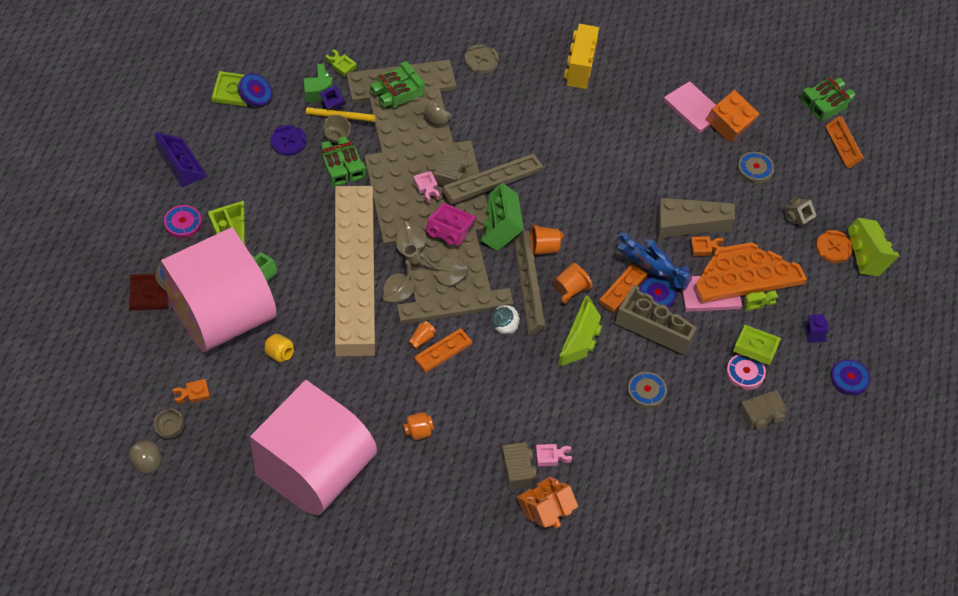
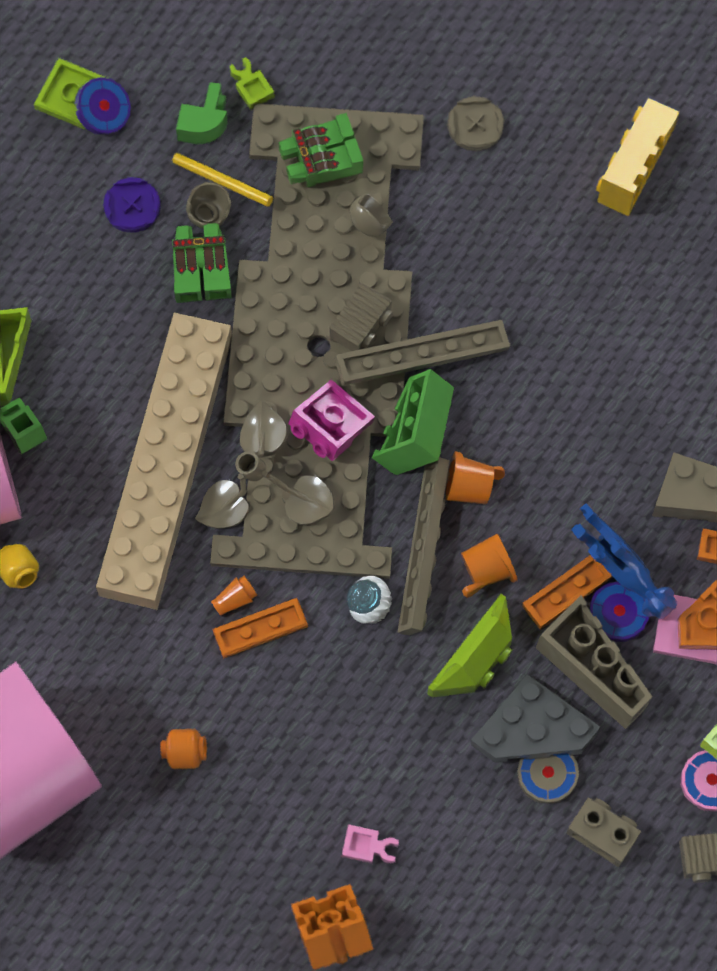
camera: 20 degrees right, 15 degrees up
dark purple brick [320,85,346,110] -> none
bright pink plate [414,171,439,203] -> none
dark tan brick [501,442,537,489] -> none
none -> dark grey plate [471,674,601,763]
none -> dark tan brick [566,797,641,868]

